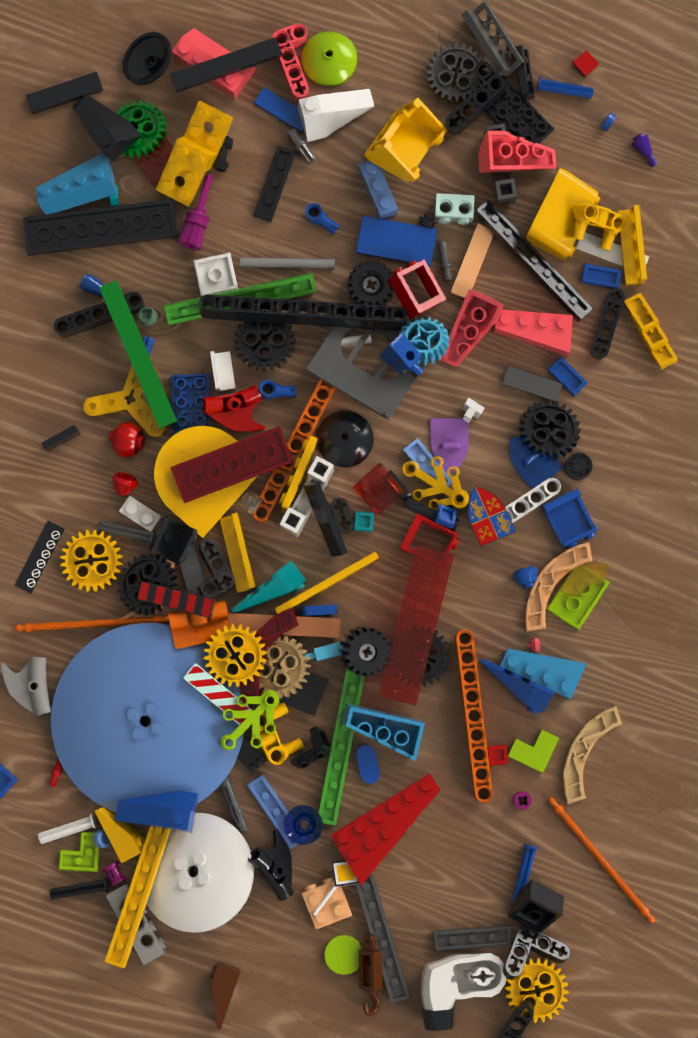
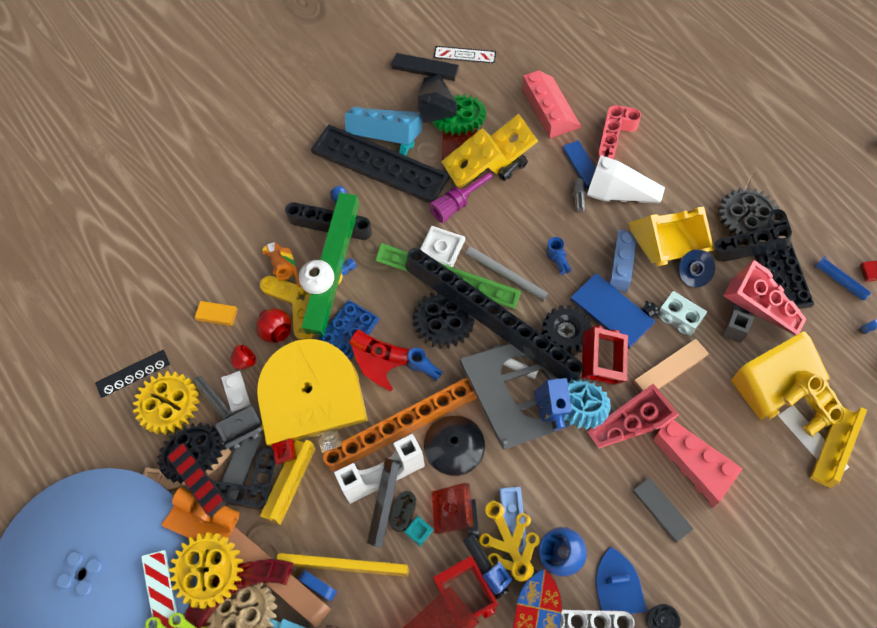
camera: 40 degrees right, 20 degrees down
light grey pin [1,657,52,717] -> none
orange hose [14,615,169,632] -> none
black tile [42,425,81,452] -> none
black dish [123,32,172,85] -> none
sand green tile [138,306,158,326] -> none
black tile [170,37,283,93] -> none
dark red plate [170,426,293,503] -> none
white panel [210,351,236,392] -> none
teal wedge [231,561,306,613] -> none
black tile [254,146,296,223] -> none
yellow wing [279,436,318,513] -> none
lime dish [301,31,357,87] -> none
medium lavender shield [430,418,469,474] -> none
dark grey piece [438,240,453,282] -> none
dark grey fence [462,1,524,76] -> none
white tile [462,398,484,423] -> none
black plate [474,200,593,322] -> none
black hinge [510,45,535,100] -> none
black gear [518,399,581,460] -> none
blue tile [547,356,588,397] -> none
blue tile [581,263,622,289] -> none
black beam [590,288,625,360] -> none
yellow slope [624,292,678,370] -> none
none -> light orange tile [195,301,238,326]
none -> orange animal [262,242,300,287]
none -> red tile [272,438,297,465]
none -> white piece [299,260,334,294]
none -> sticker [433,46,496,64]
none -> blue wheel [538,527,587,577]
none -> dark blue dish [678,249,716,287]

